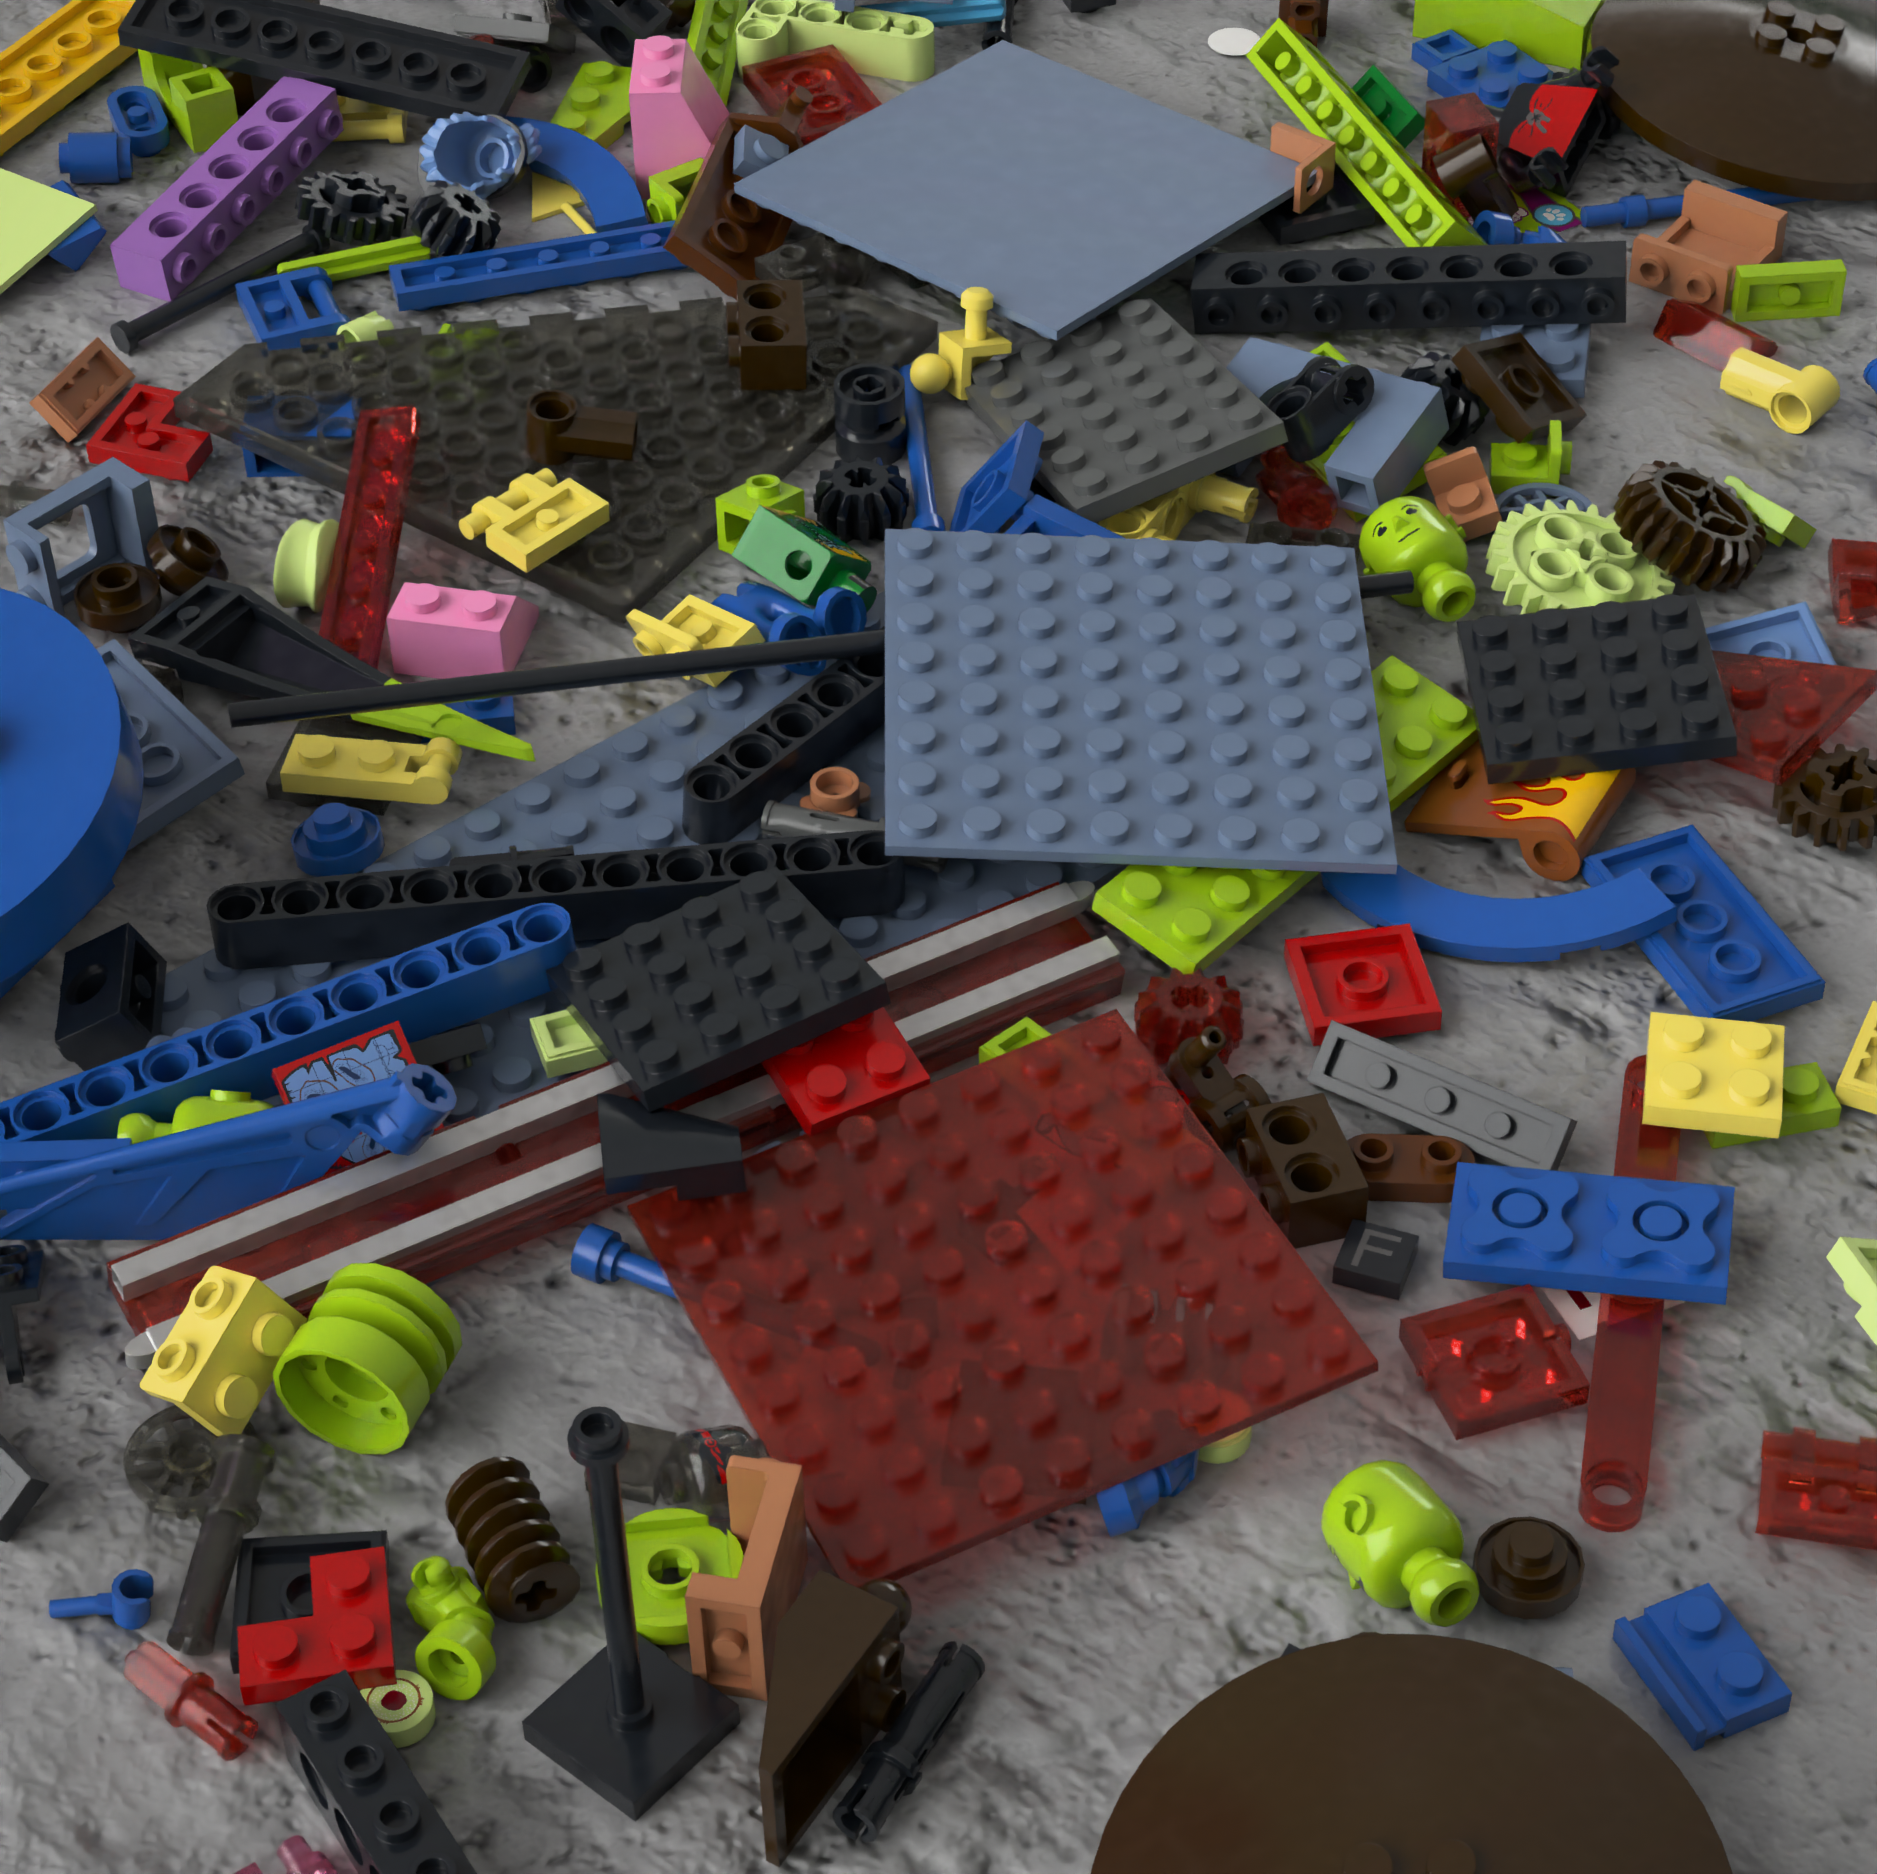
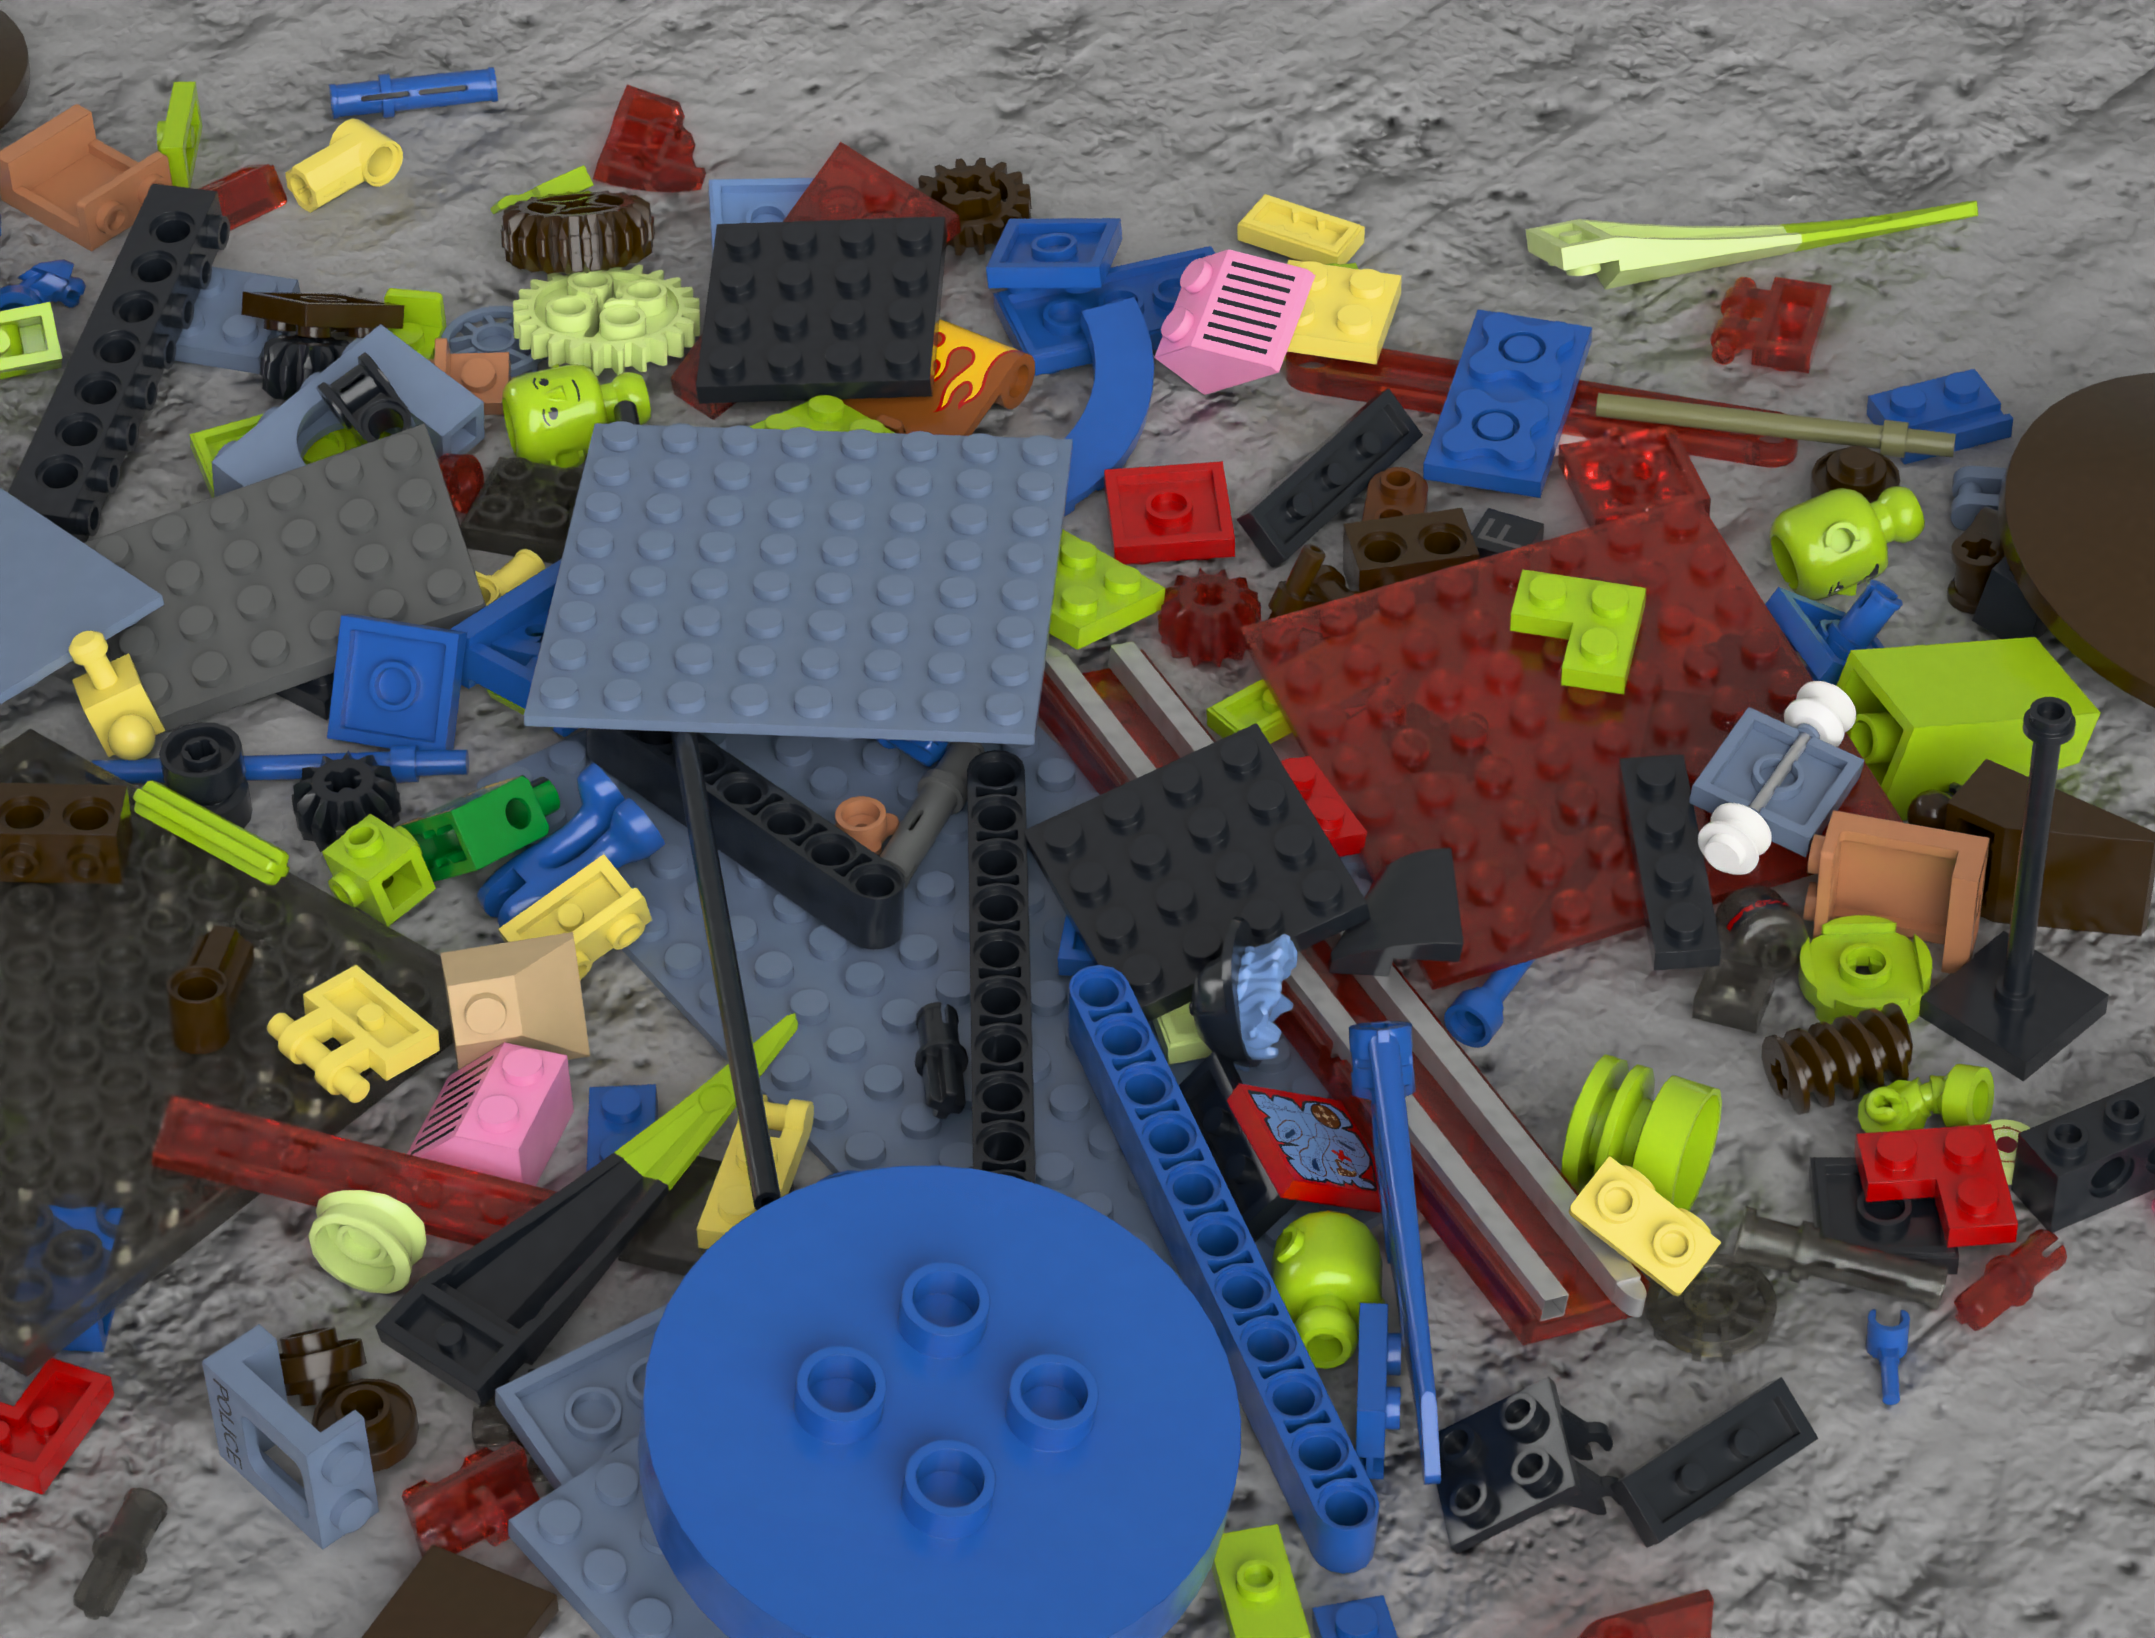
camera: 85 degrees left, 0 degrees up
none -> lime axle [133,781,290,885]
none -> tan slope [440,932,590,1070]
none -> blue plate [986,218,1123,294]
none -> bright pink slope [1154,249,1315,395]
none -> hair [1189,916,1298,1072]
none -> lime plate [1510,569,1646,695]
none -> olive bar [1596,393,1956,458]
none -> black plate [1618,754,1721,971]
none -> sand blue plate [1689,681,1865,875]
none -> blue plate [1764,579,1903,686]
none -> lime slope [1837,637,2101,822]

